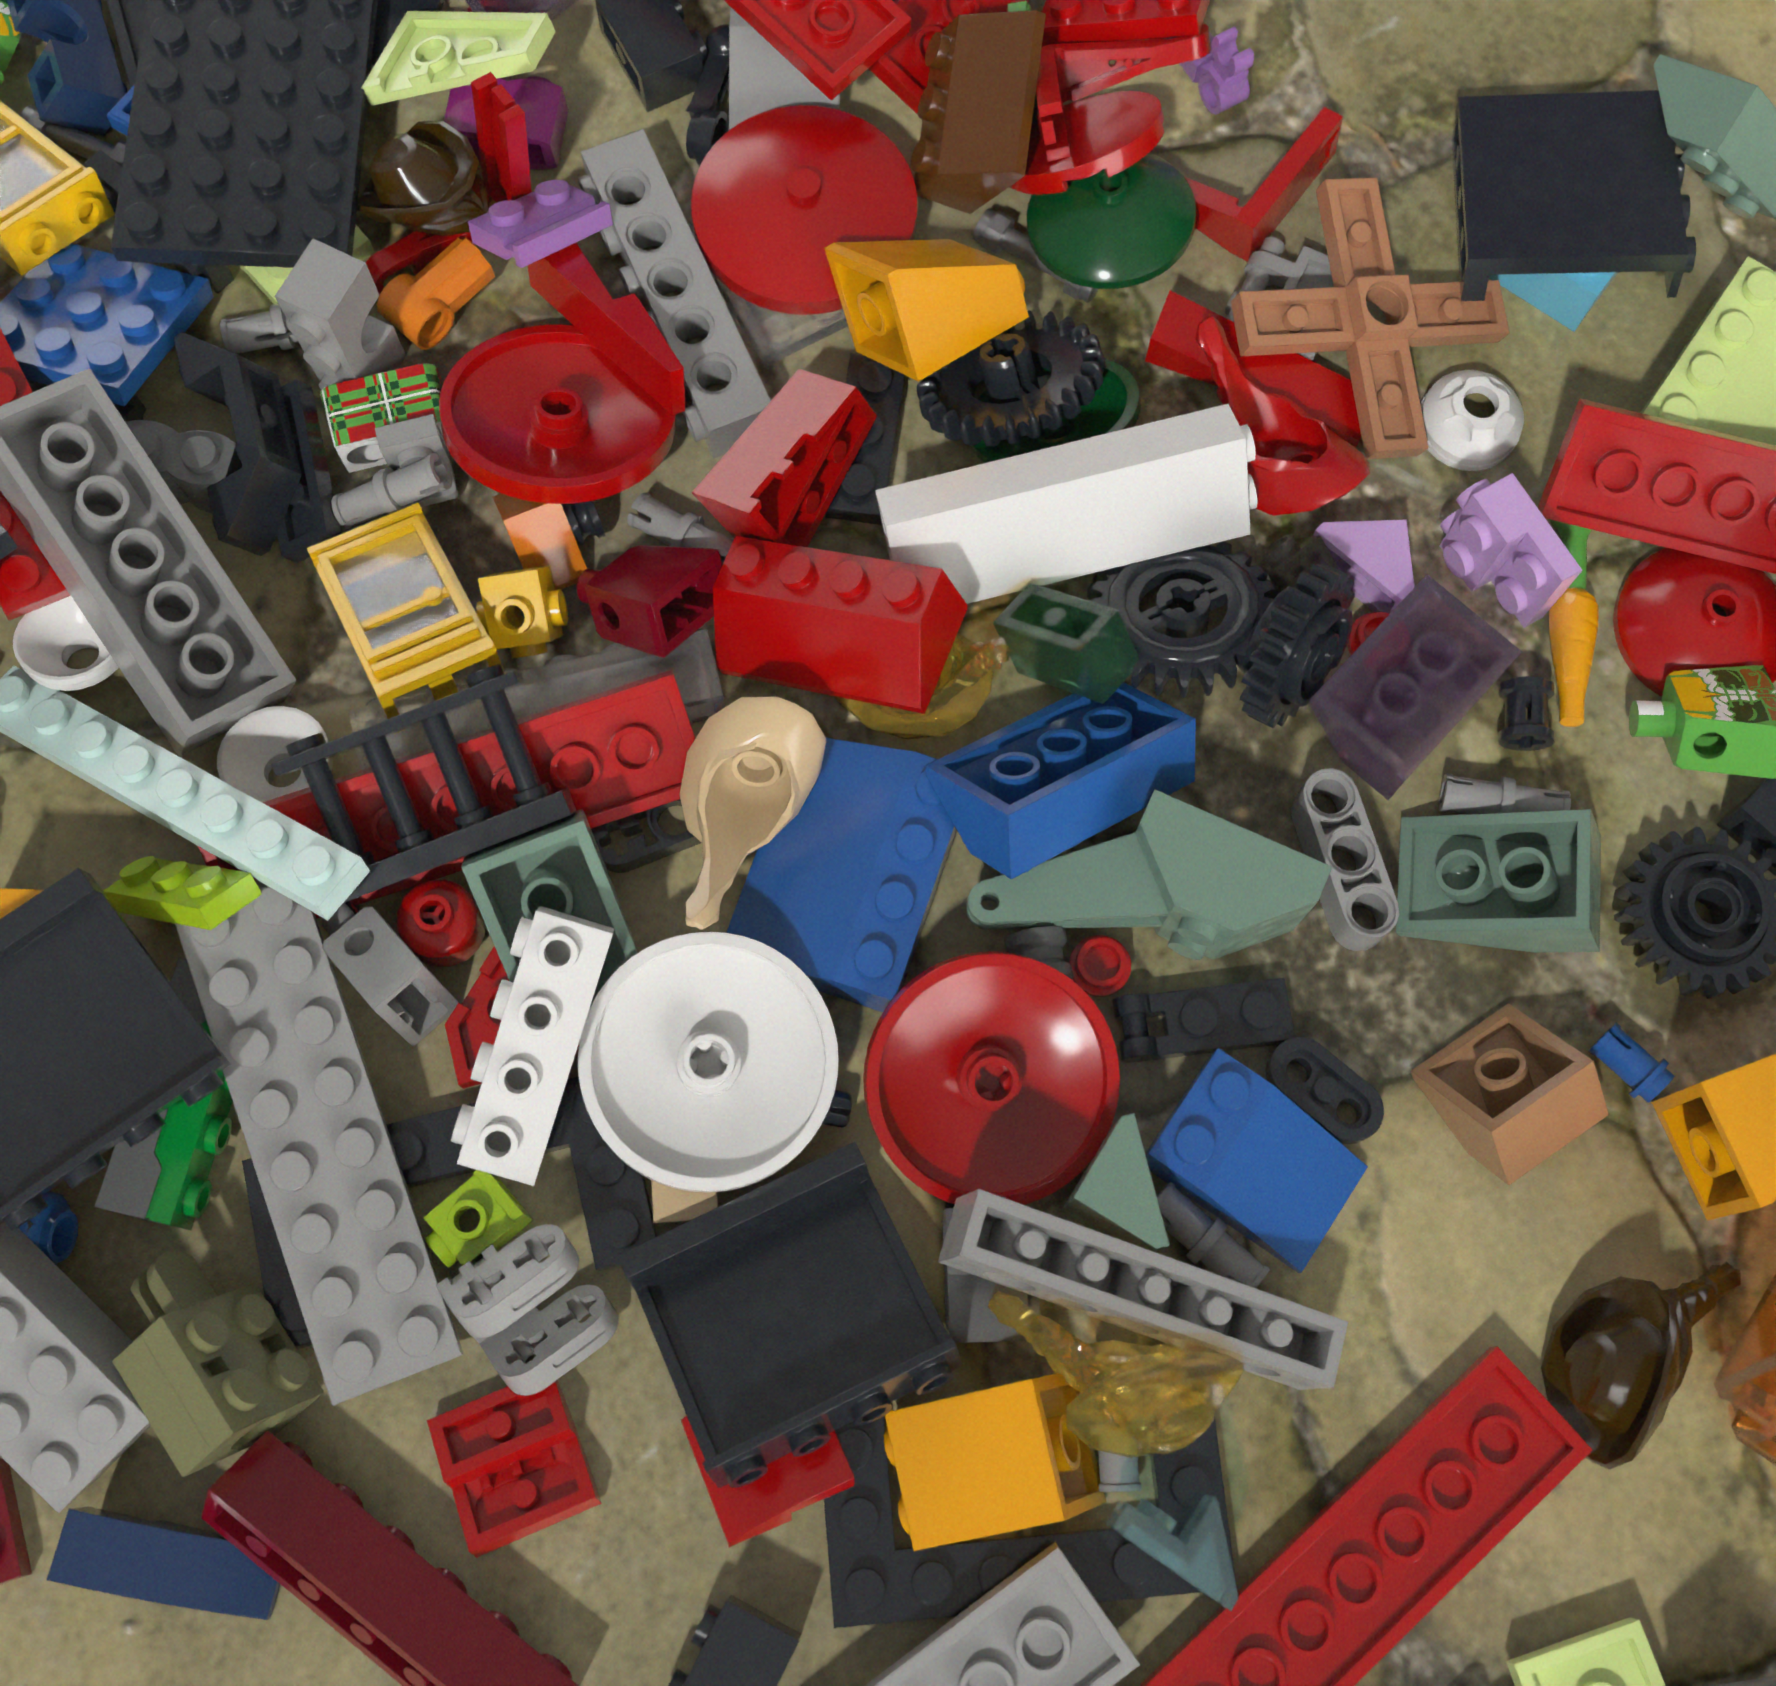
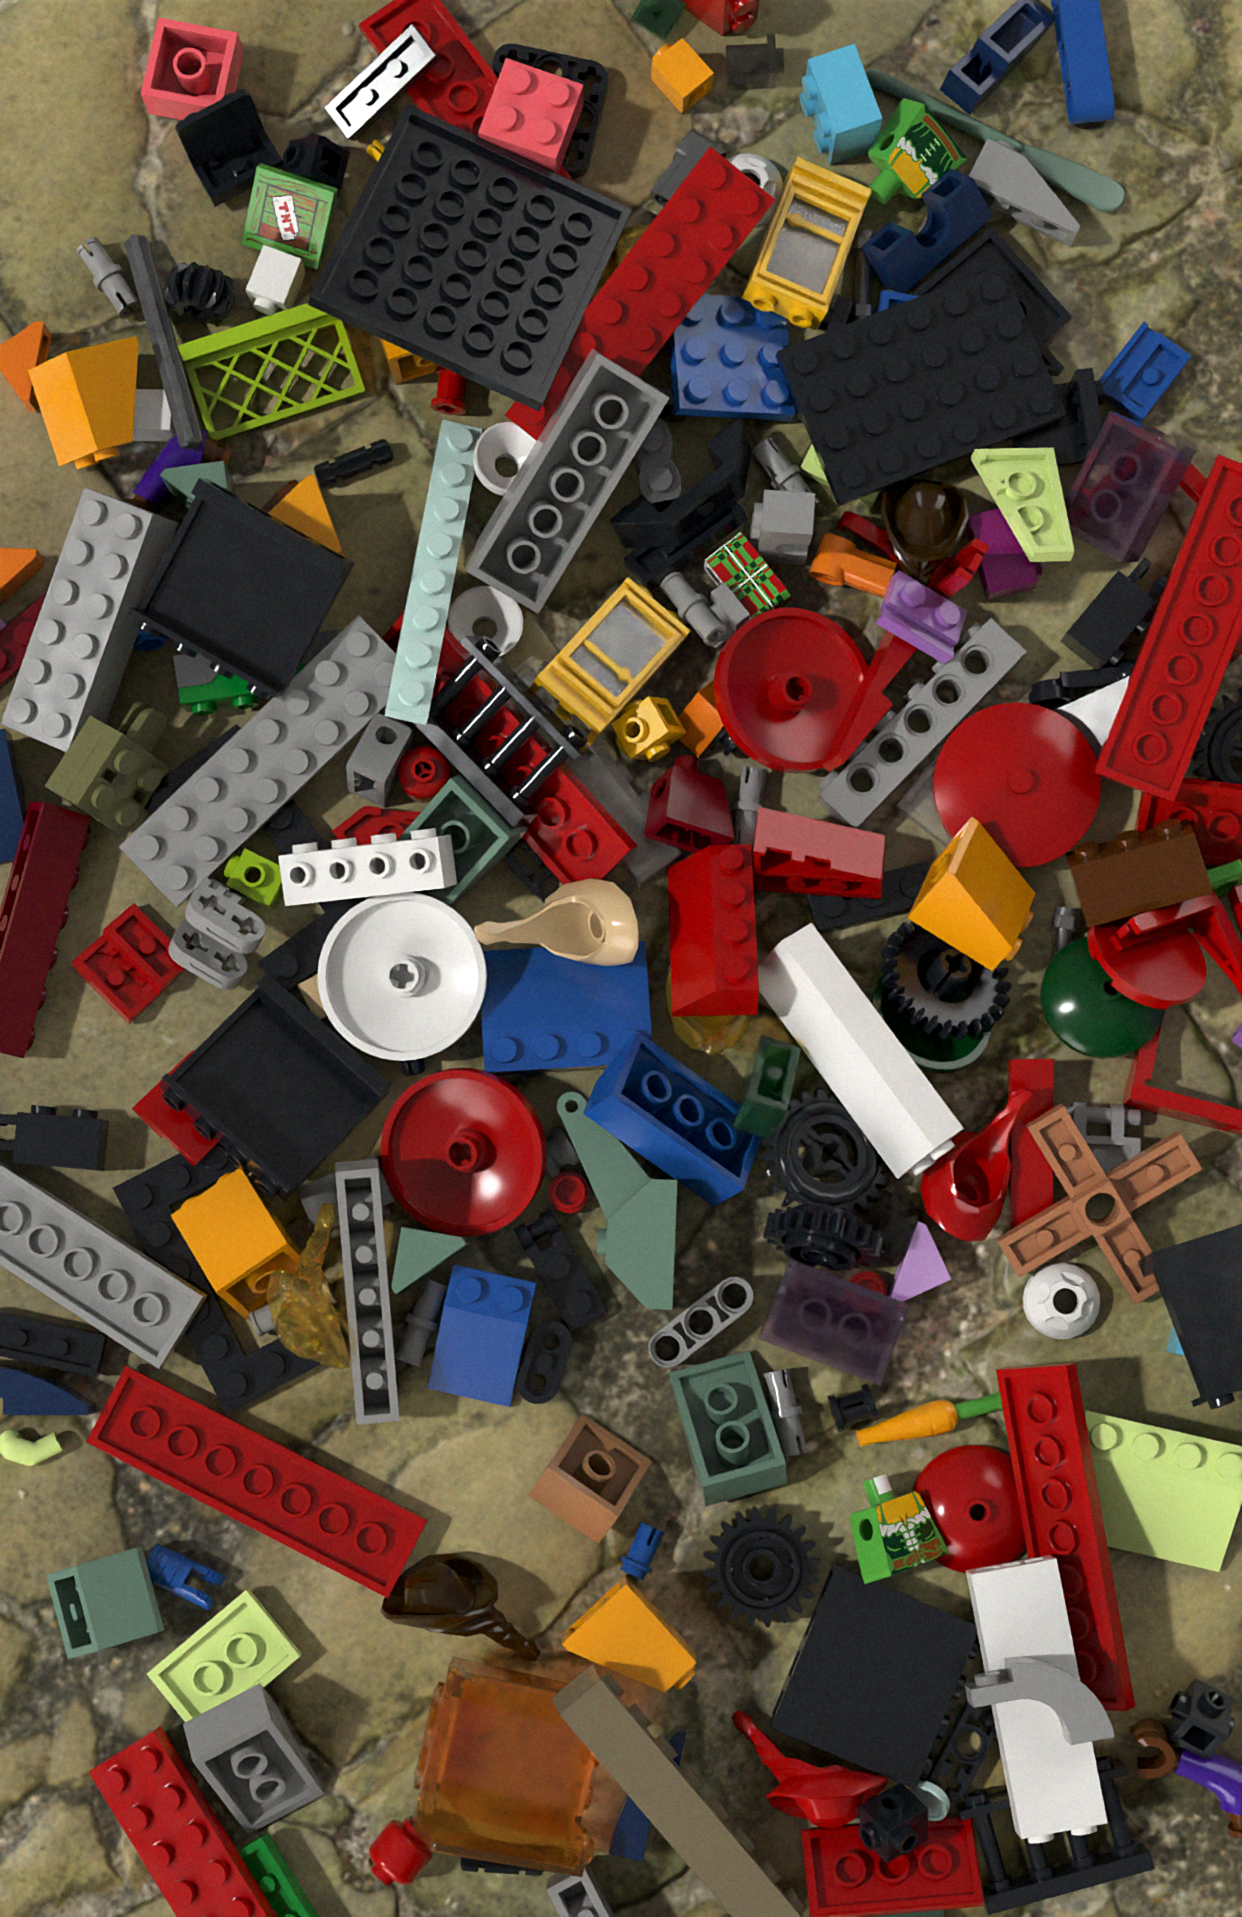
camera: 70 degrees right, 10 degrees up
lime plate [103,856,262,930] -> none
clear light blue slope [1105,1494,1238,1611] -> none
lavender plate [1439,473,1583,628] -> none

